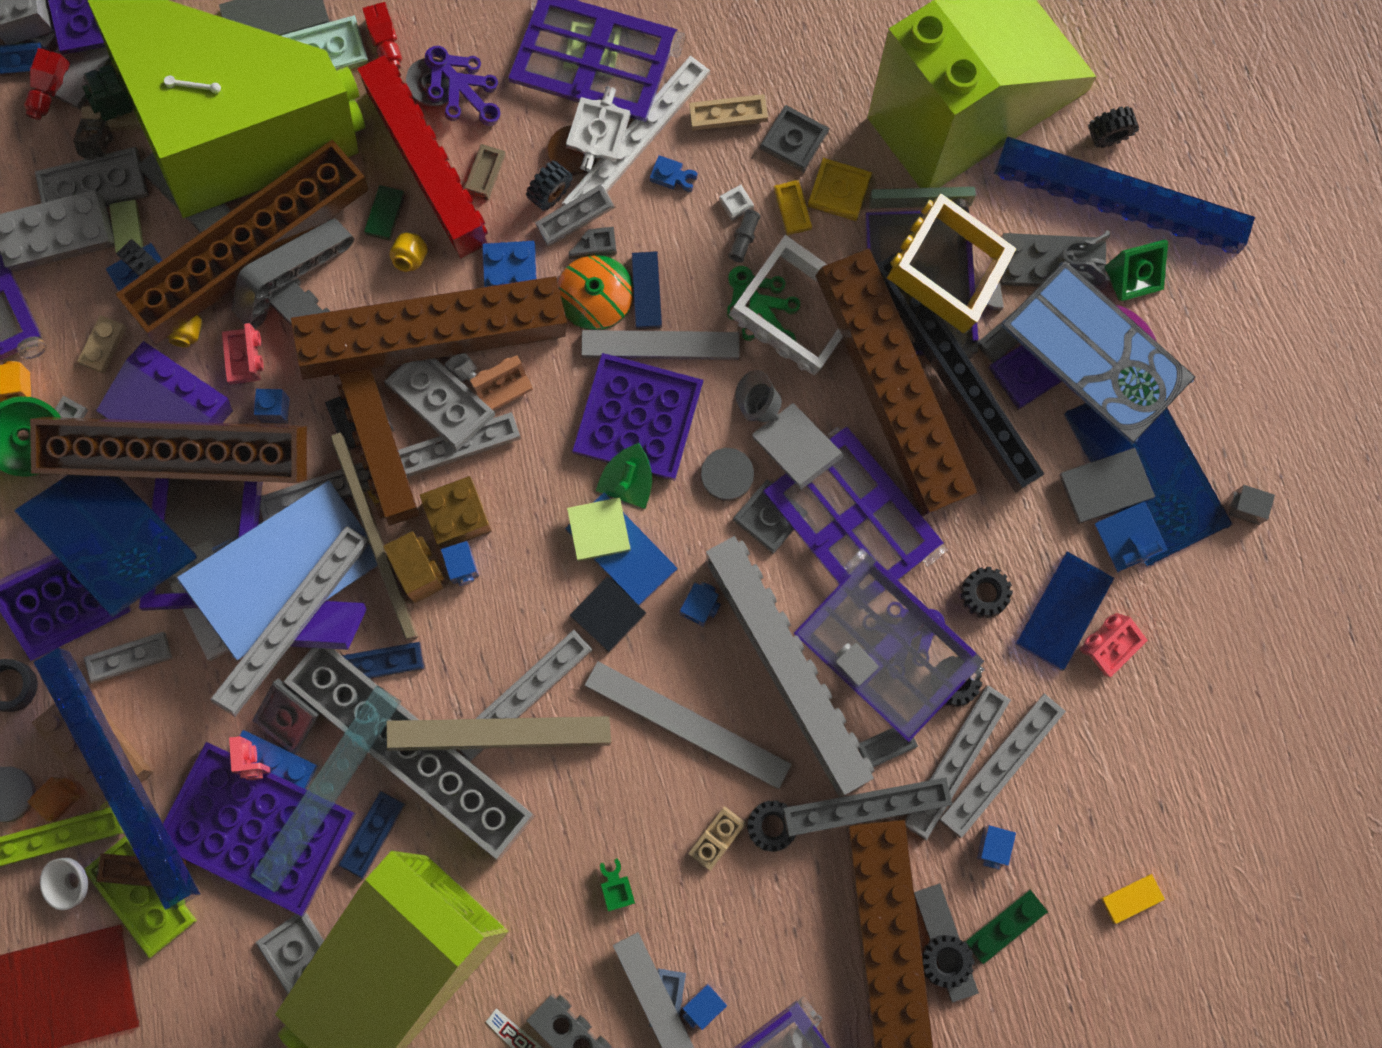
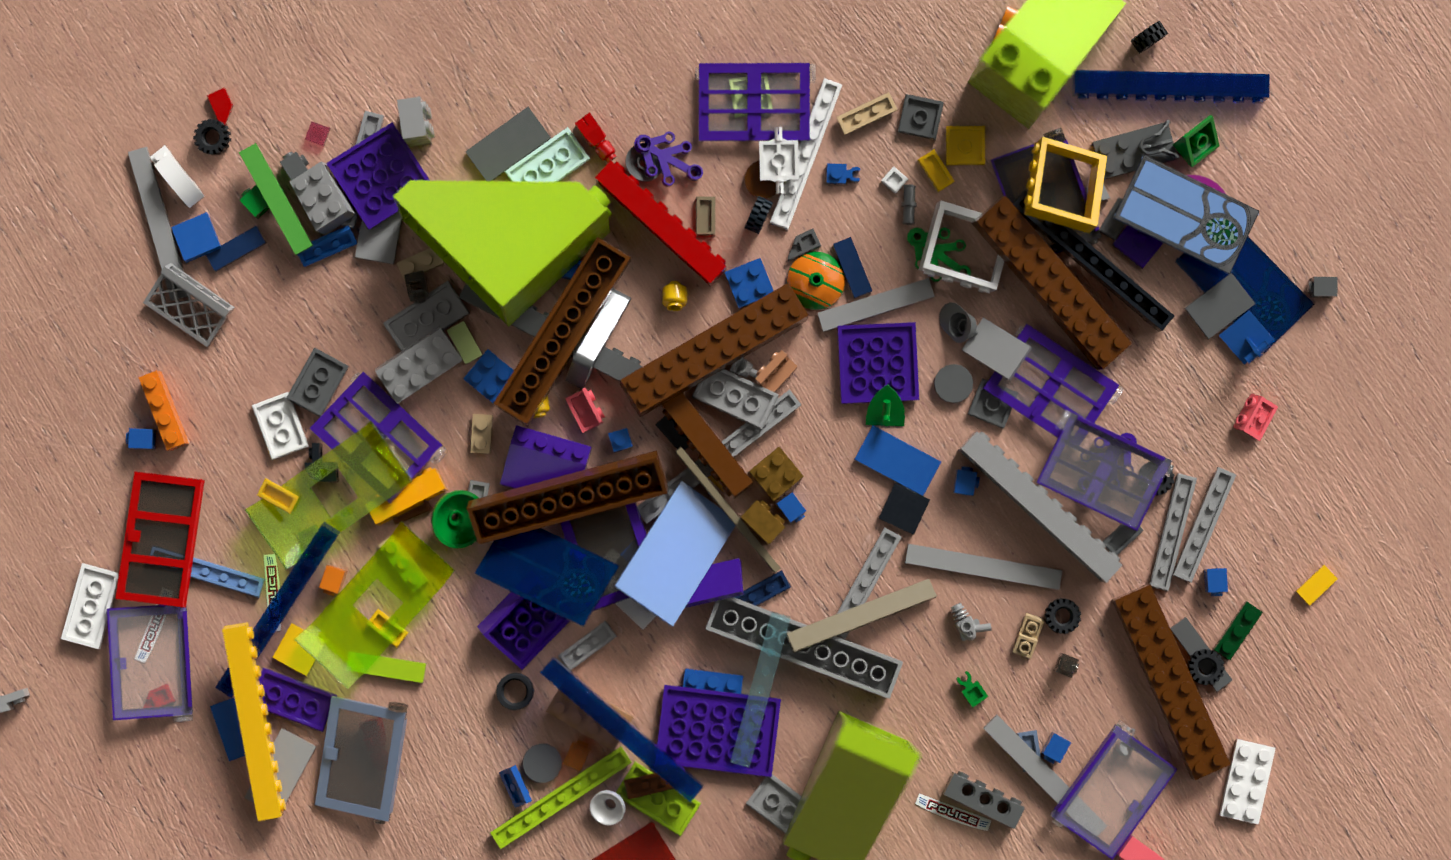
camera: 15 degrees left, 10 degrees up
red piece [24,48,70,121] -> none
dark green brick [82,64,132,121] -> none
black tyre [116,239,158,276] -> none
white hinge [164,76,221,94] -> none
light grey tile [210,526,369,717] -> none
coral bracket [229,736,270,780] -> none
dark grey tile [252,679,321,754] -> none
dark blue tile [338,791,406,879] -> none
dark green tile [364,185,405,241] -> none
light grey tile [535,184,615,246] -> none
yellowish green tile [567,497,631,561] -> none
dark grey plate [782,777,952,837] -> none
light grey brick [836,643,879,687] -> none
sand green tile [869,187,976,209] -> none
black tyre [961,567,1013,618] -> none
clear blue tile [1015,551,1114,671] -> none
none -> light grey piece [950,603,991,641]
none -> clear smoke brick [1054,652,1079,678]

